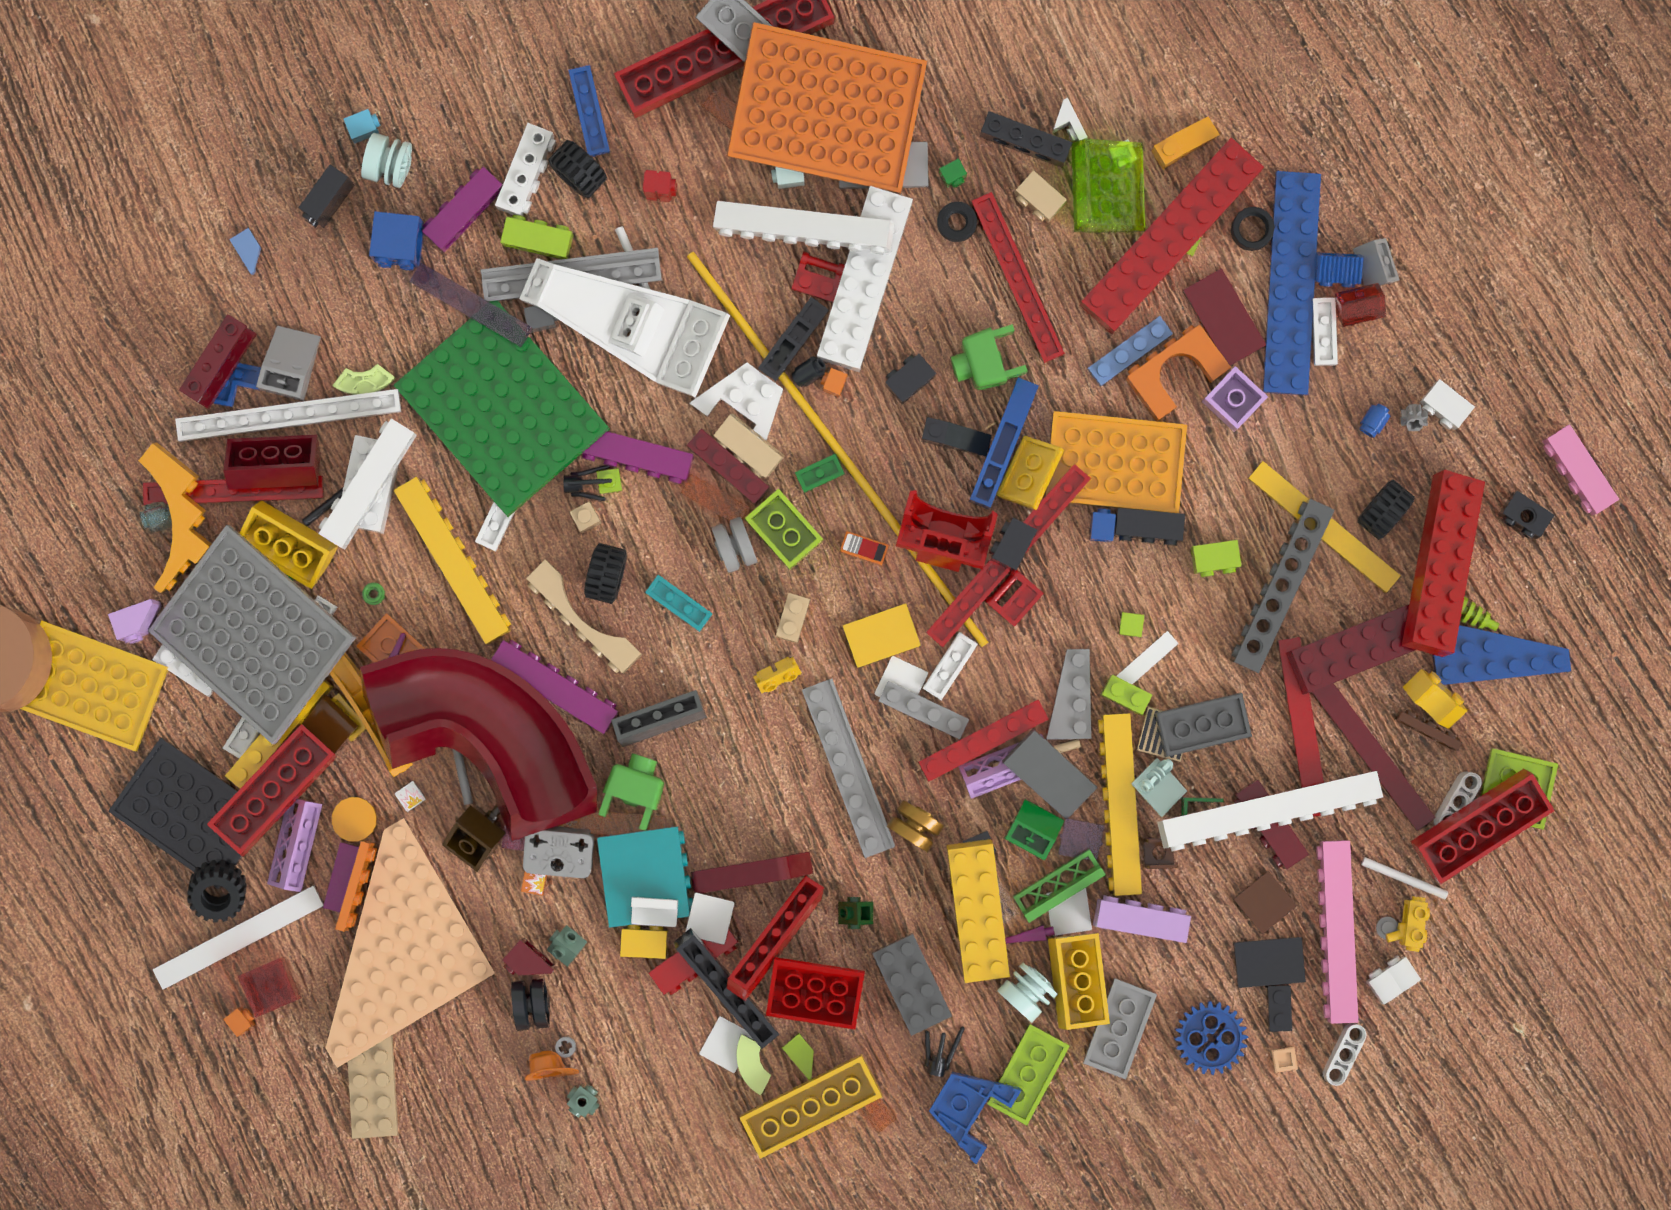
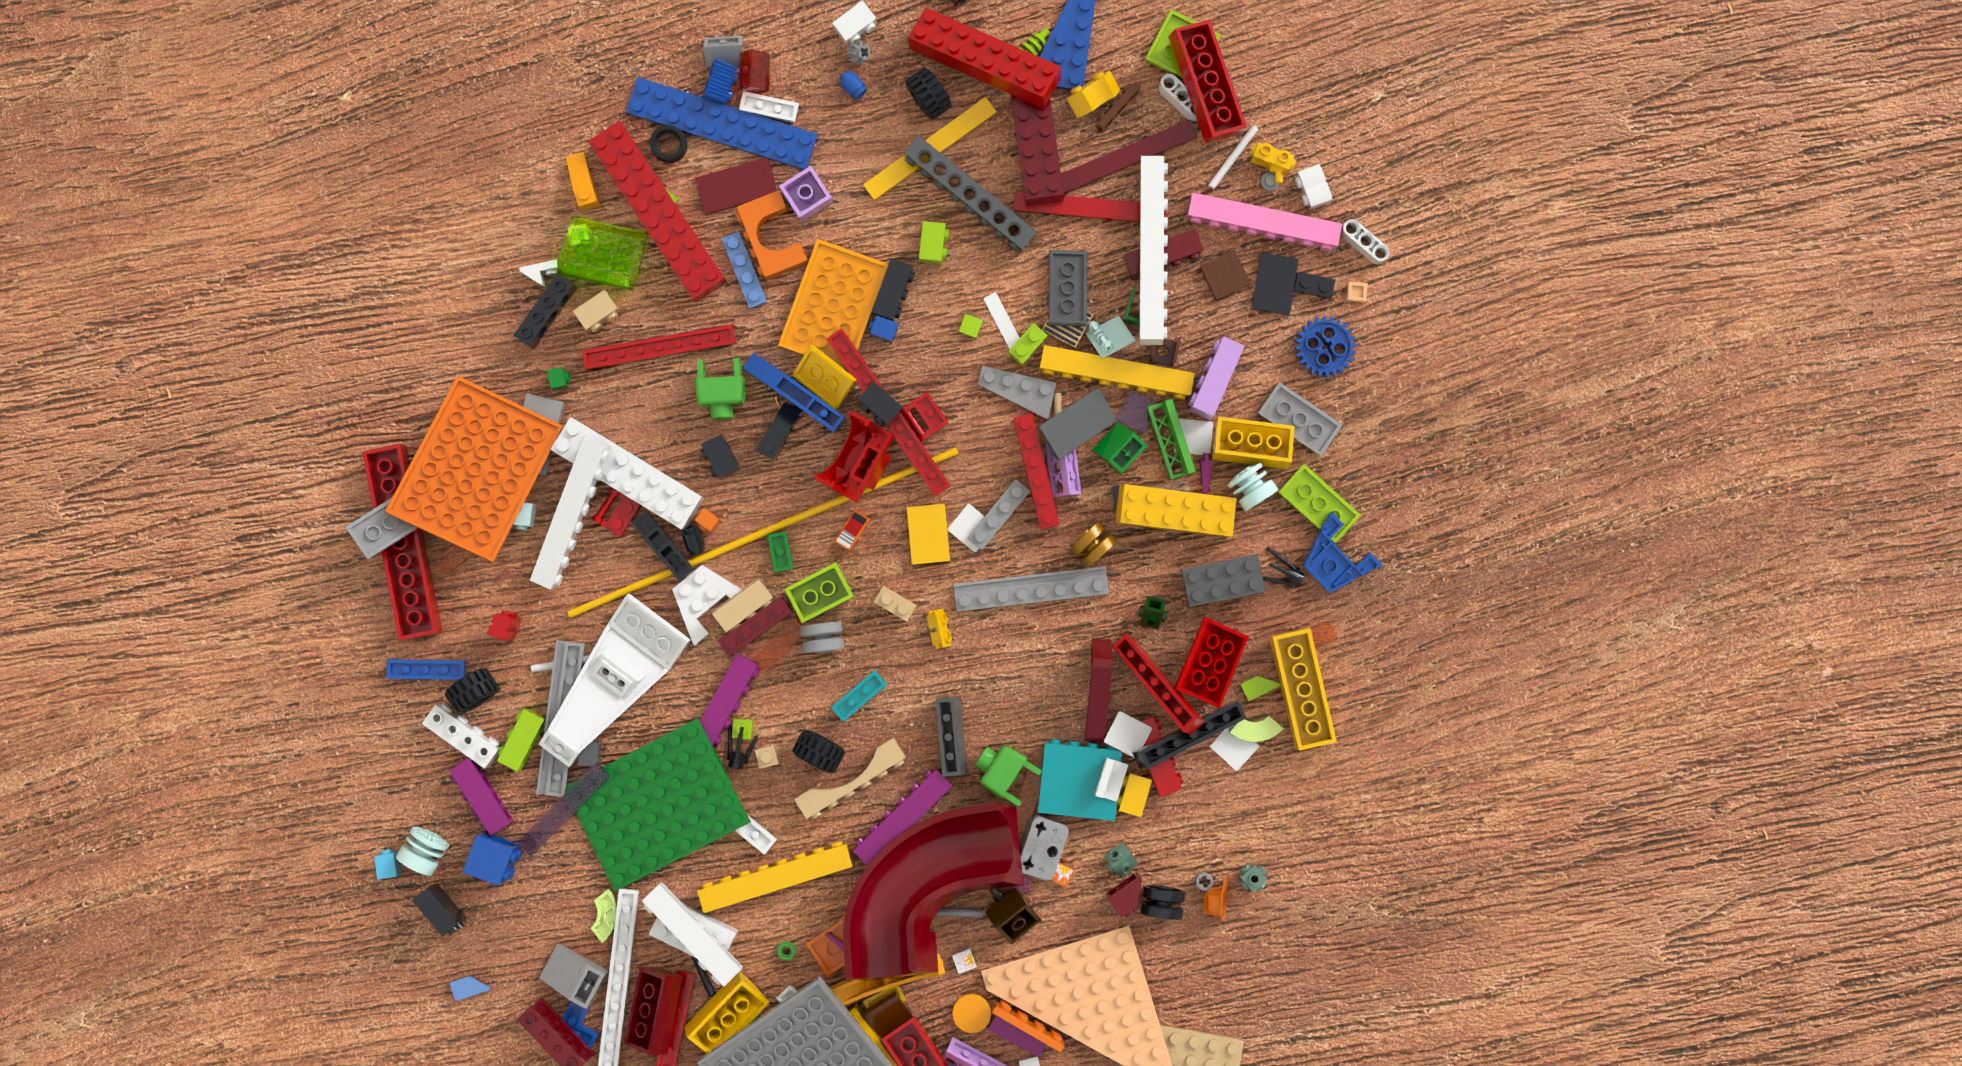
camera: 75 degrees left, 0 degrees up
white tile [922,632,978,700] -> none
black tyre [937,202,977,242] -> none

